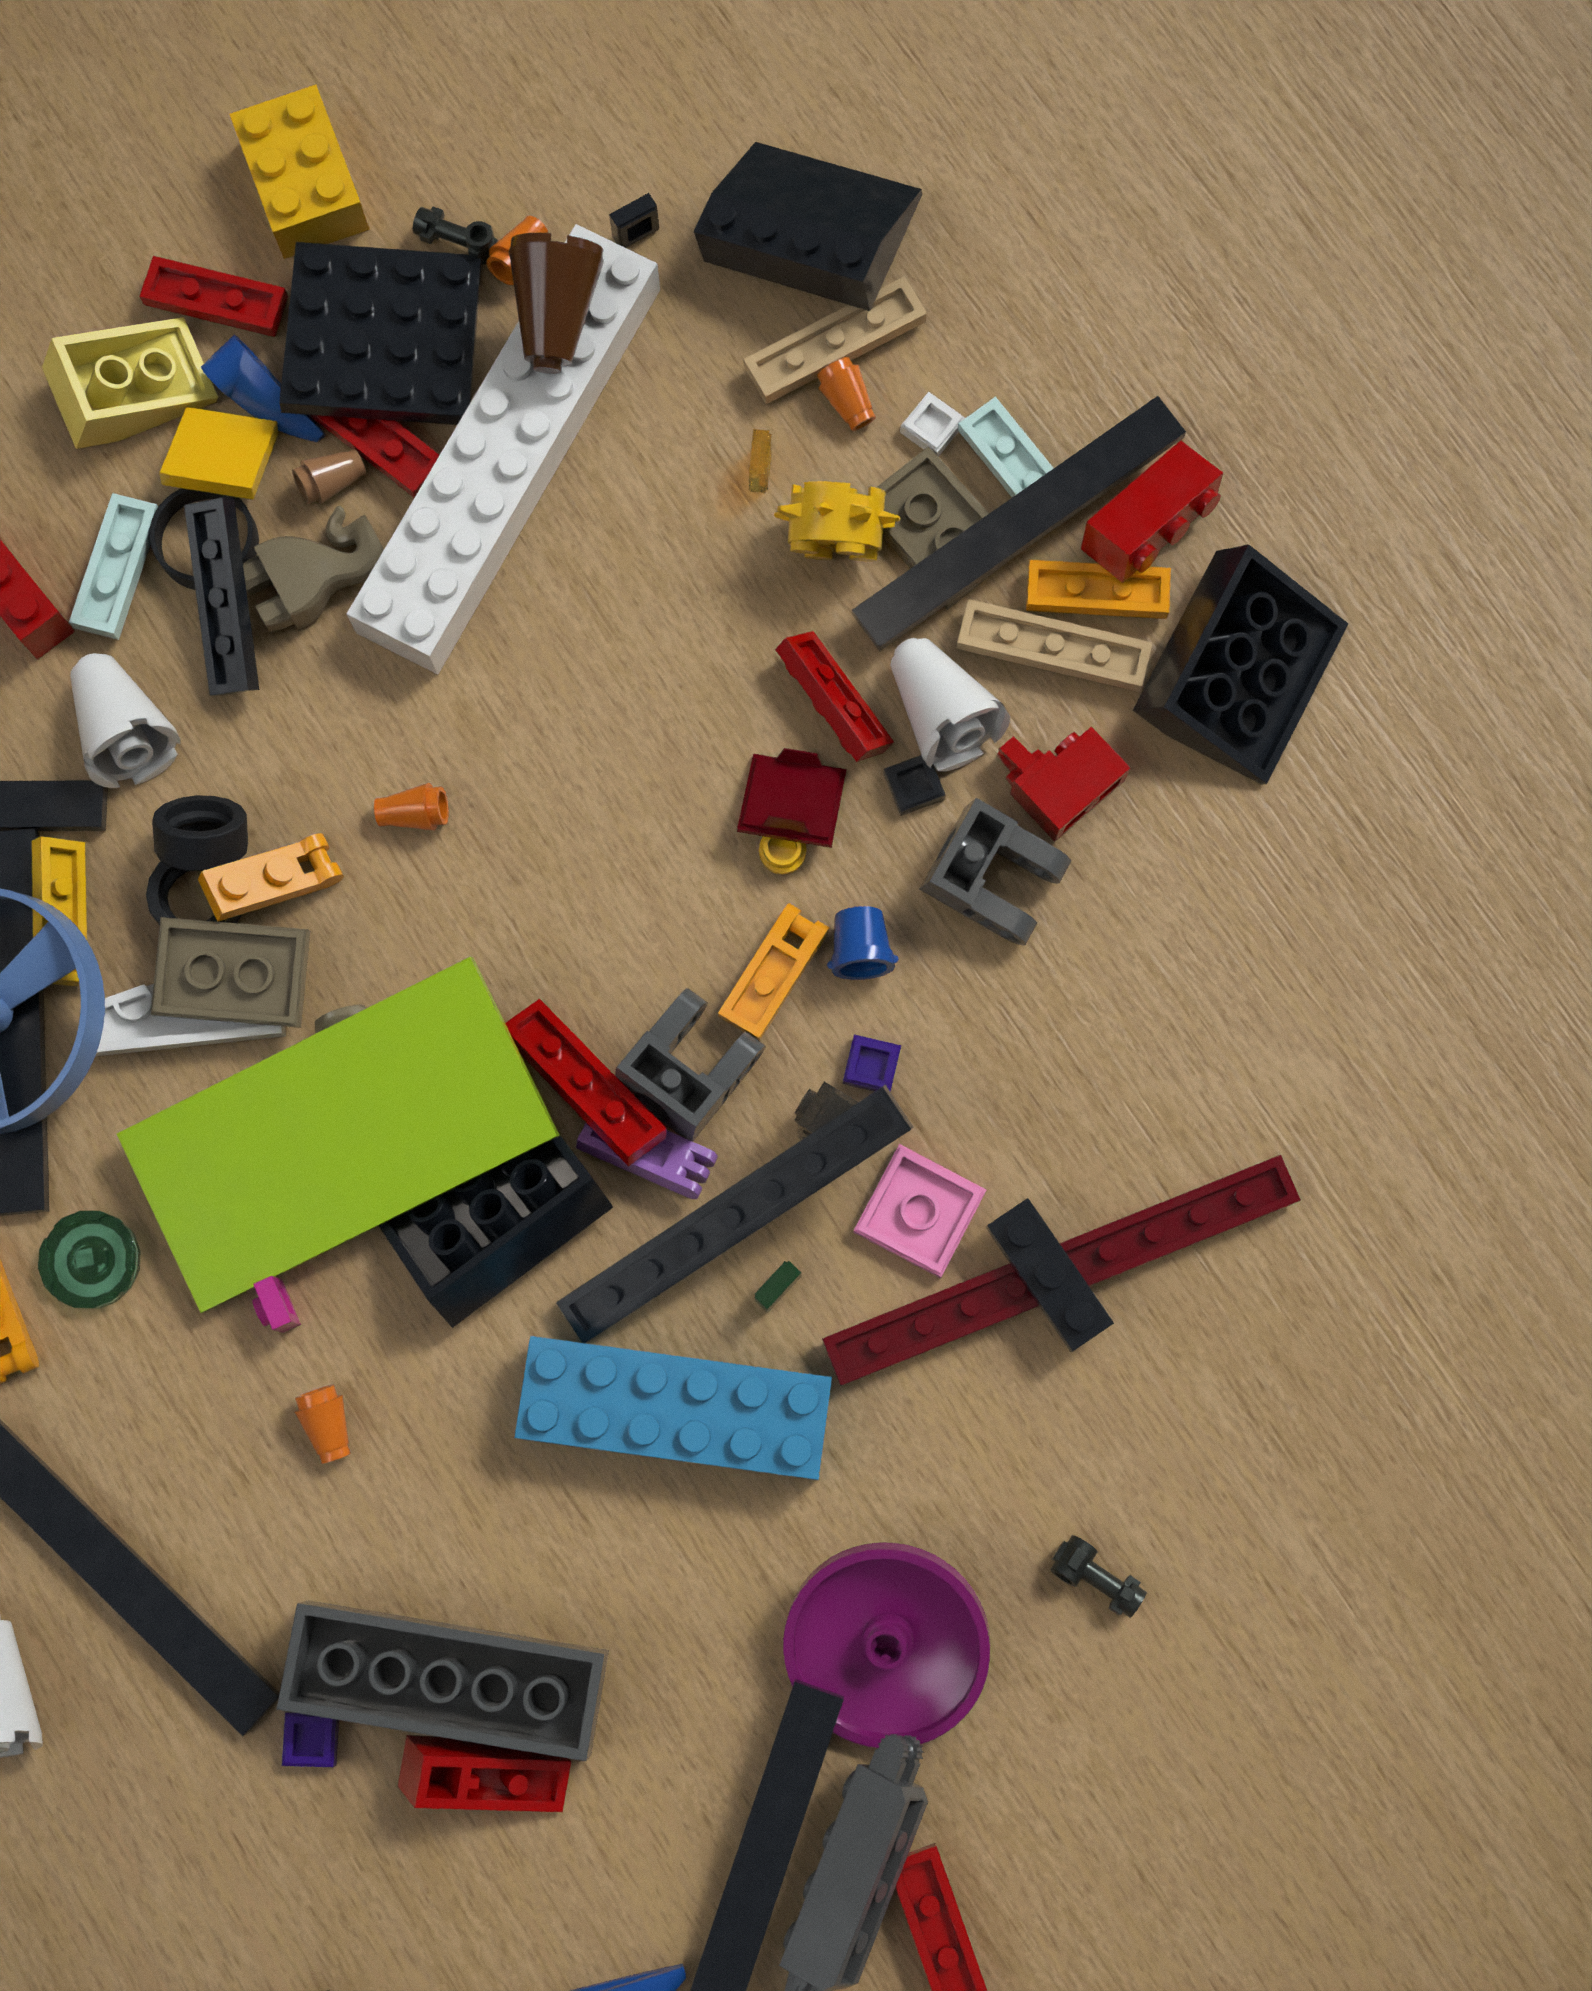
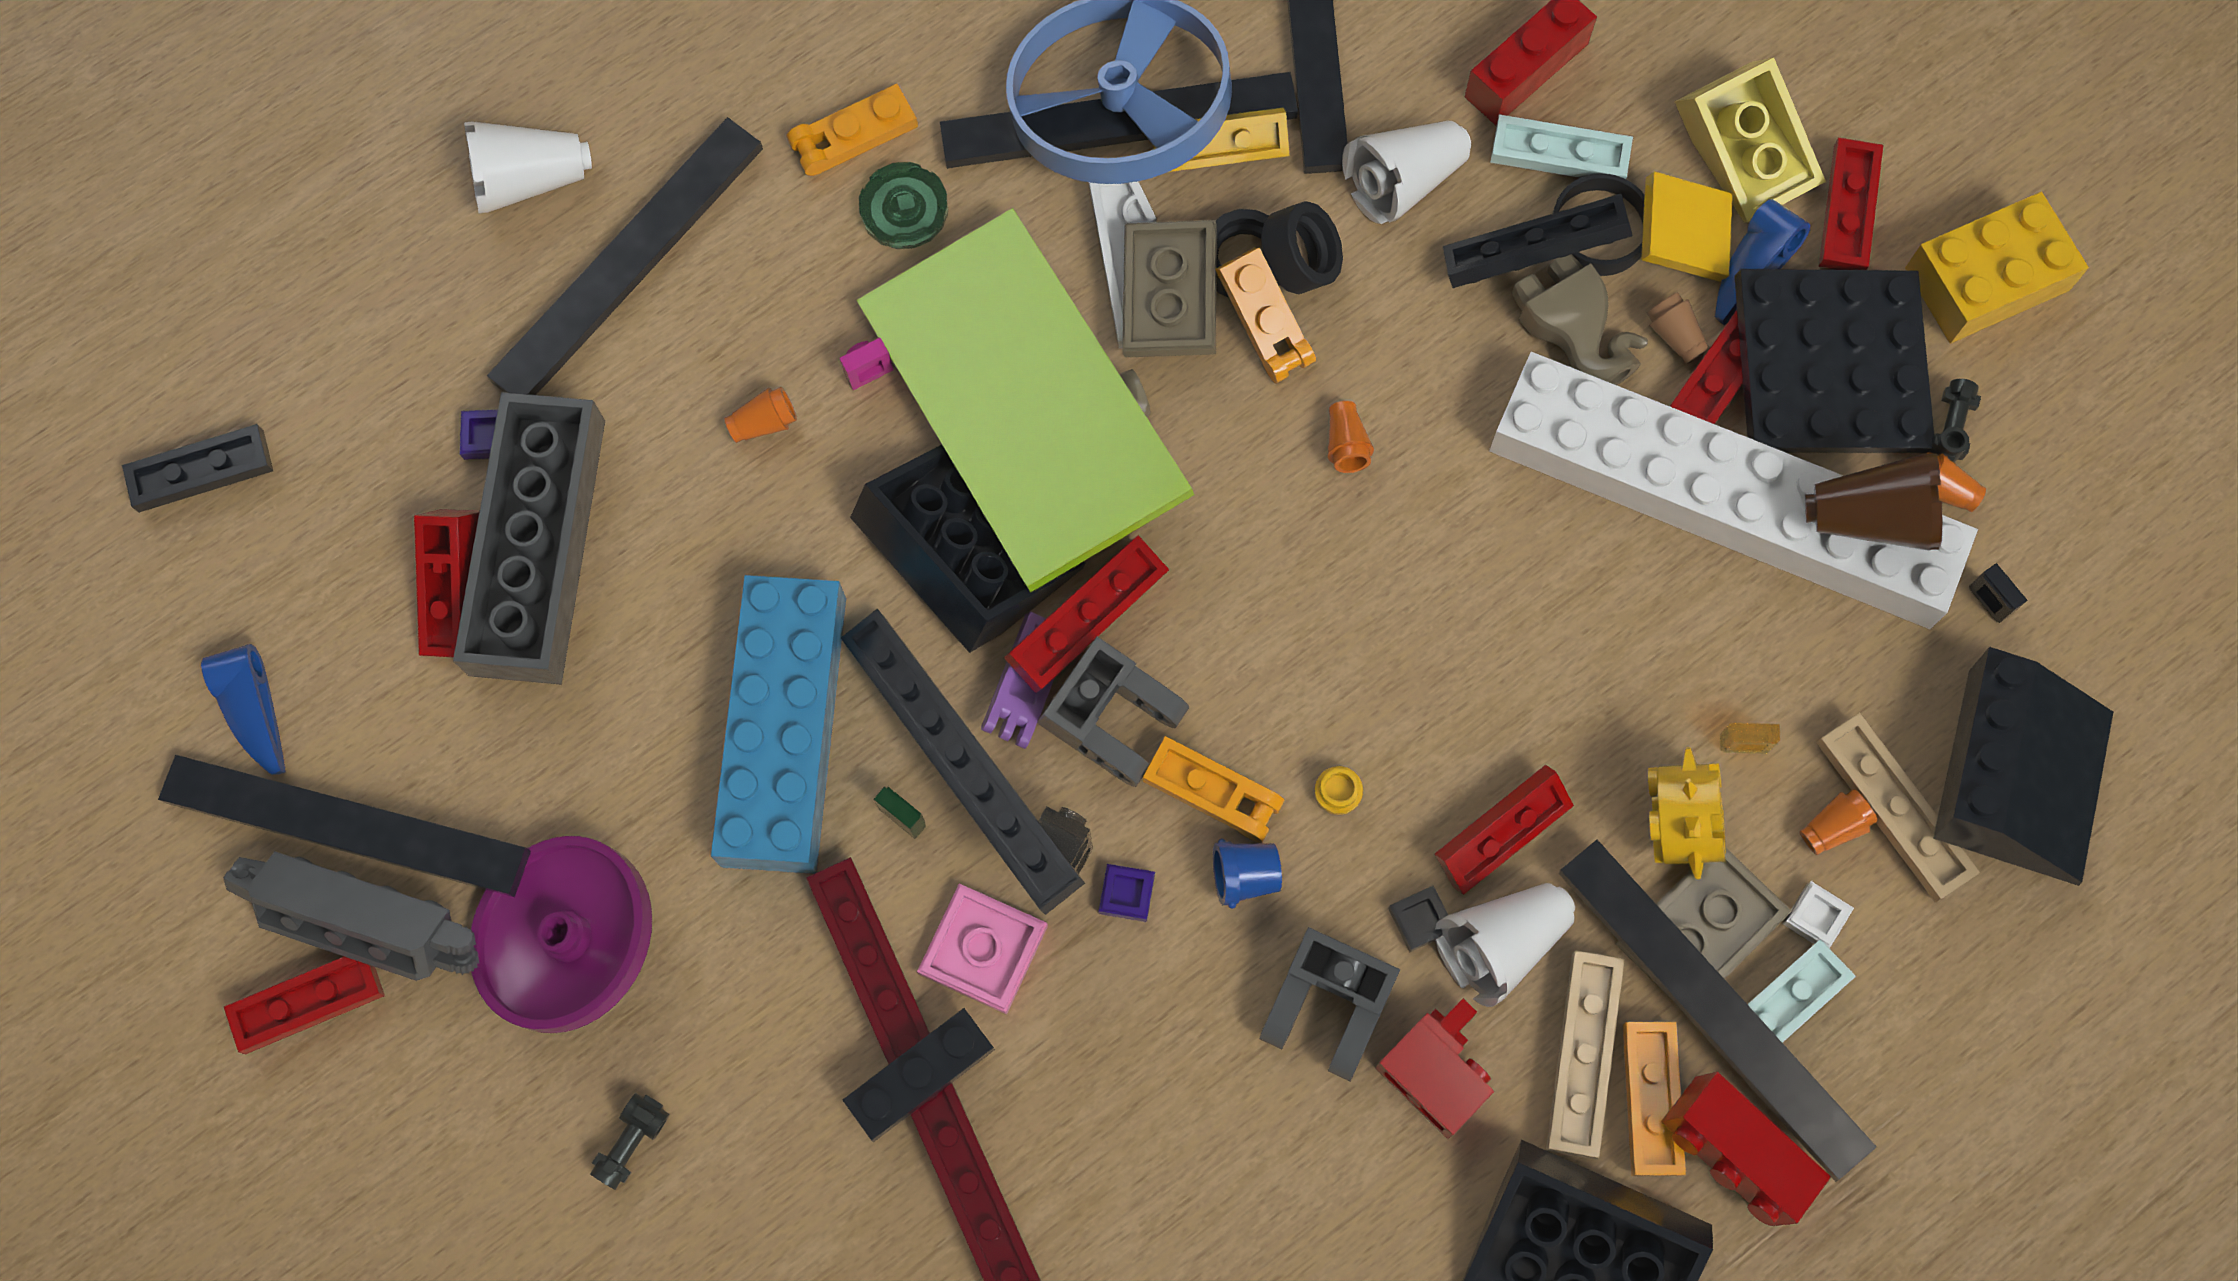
camera: 90 degrees right, 5 degrees down
dark red piece [737,748,847,848] -> none

